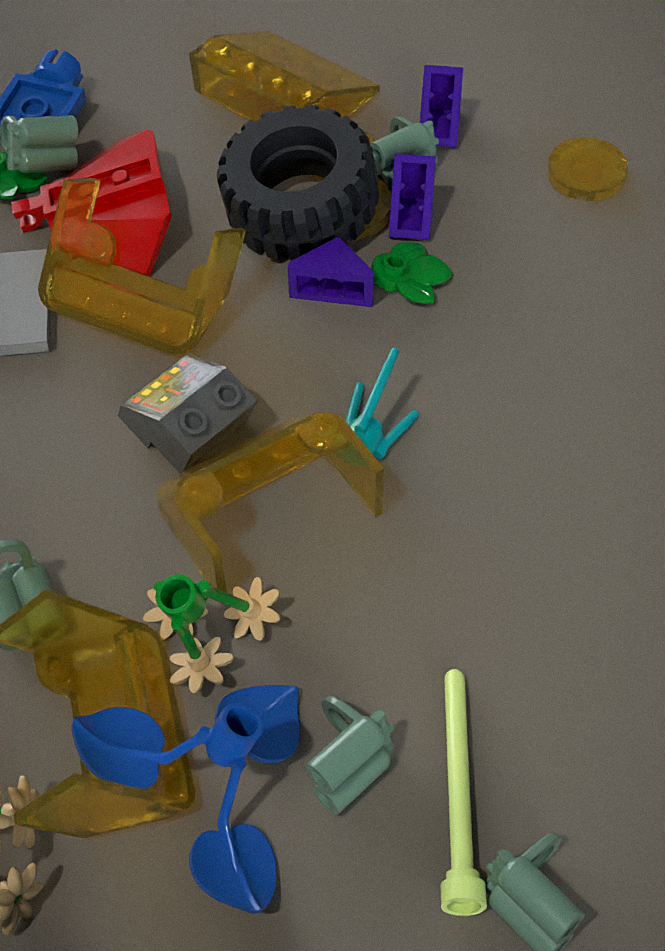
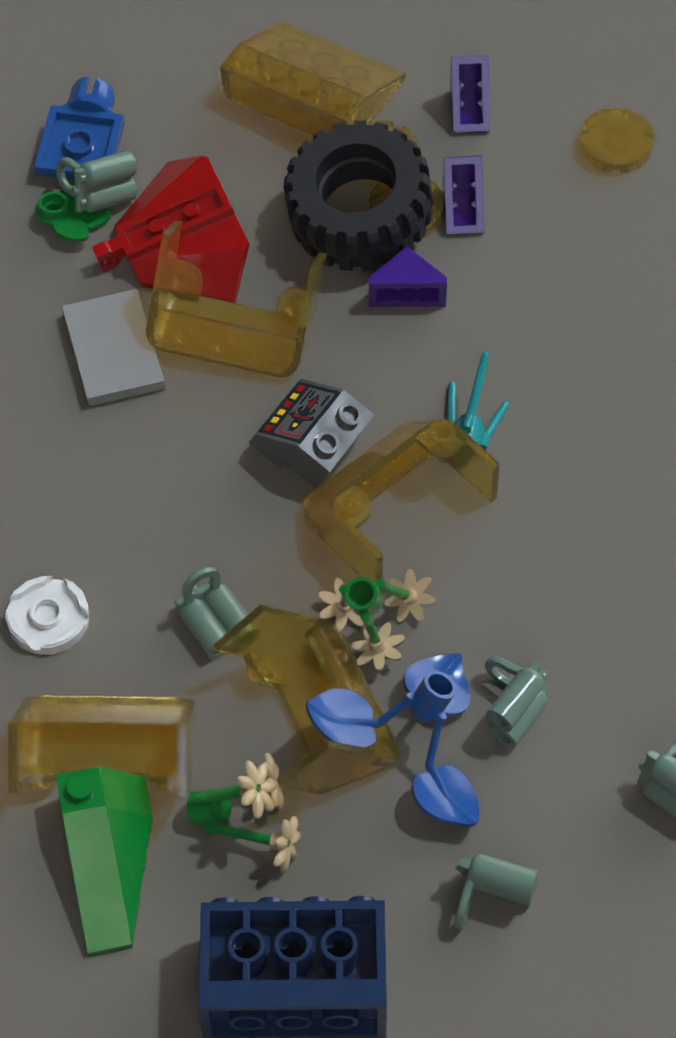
camera: 10 degrees left, 5 degrees up
sand green piece [370,116,439,193] -> none
green plate [371,242,453,304] -> none
yellowish green piece [440,669,487,916] -> none

